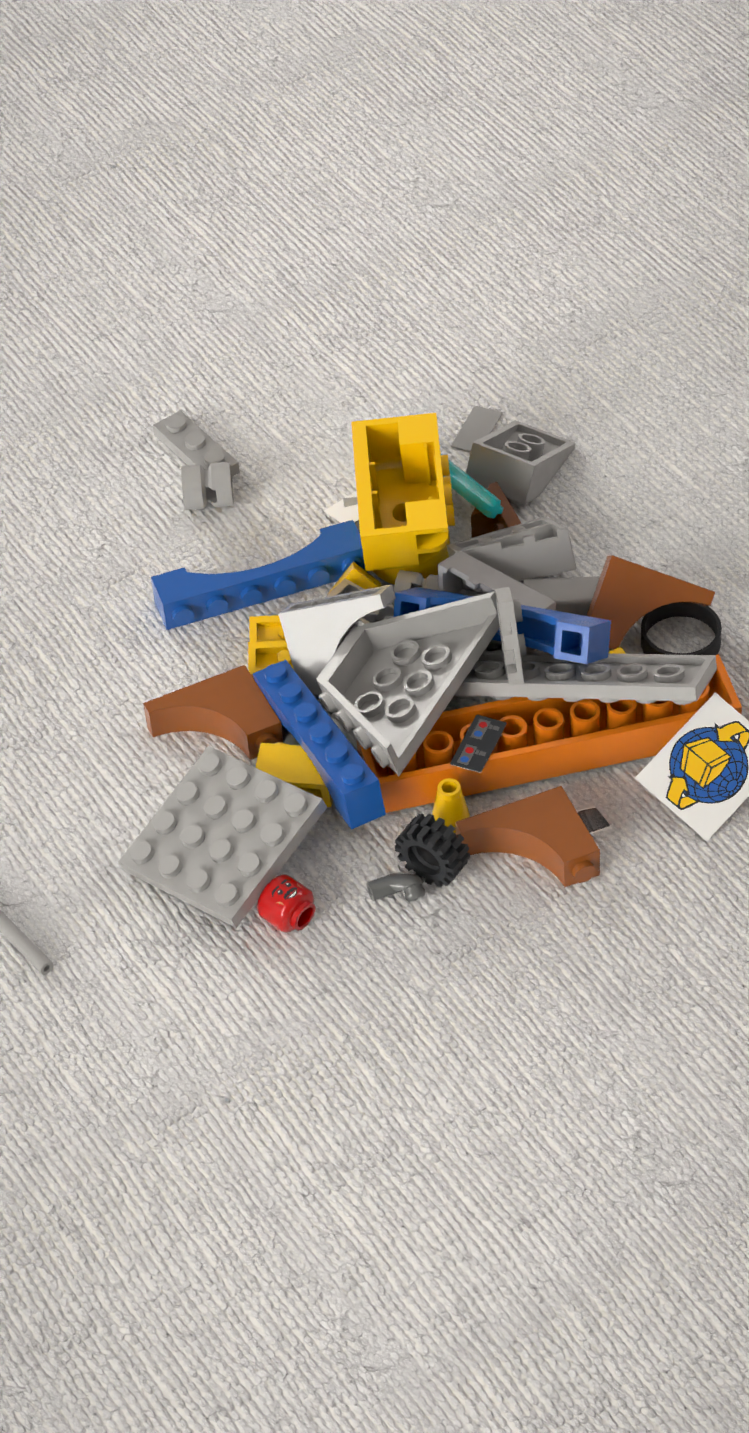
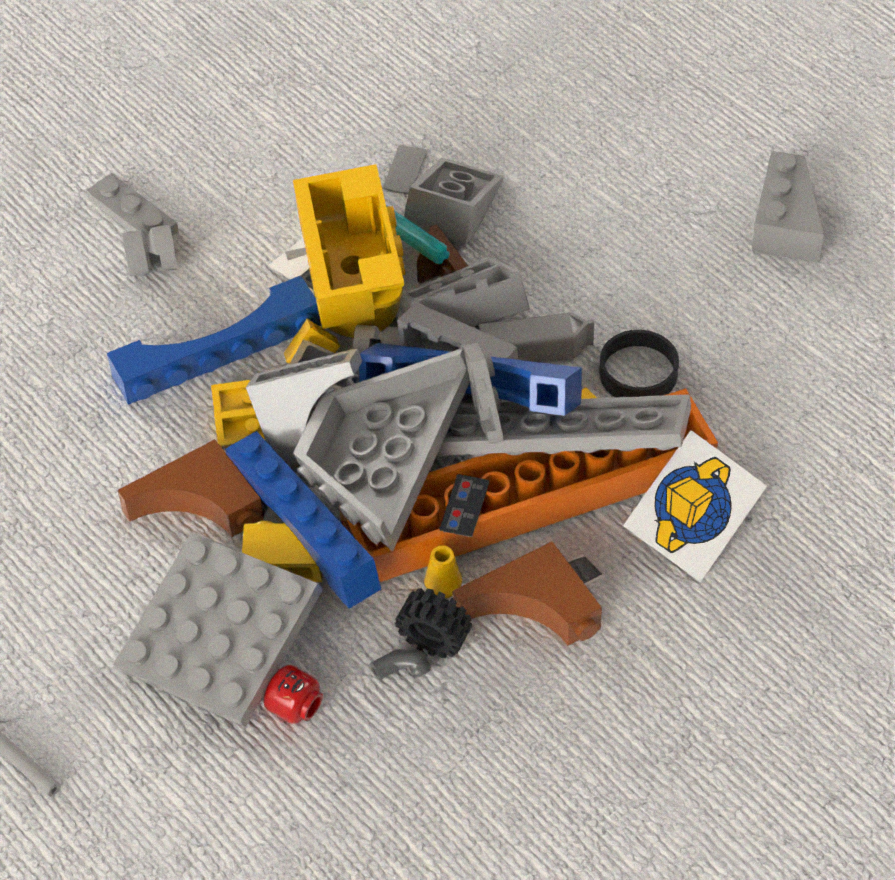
camera: 10 degrees left, 5 degrees up
dark orange arch [586,555,715,650] -> none

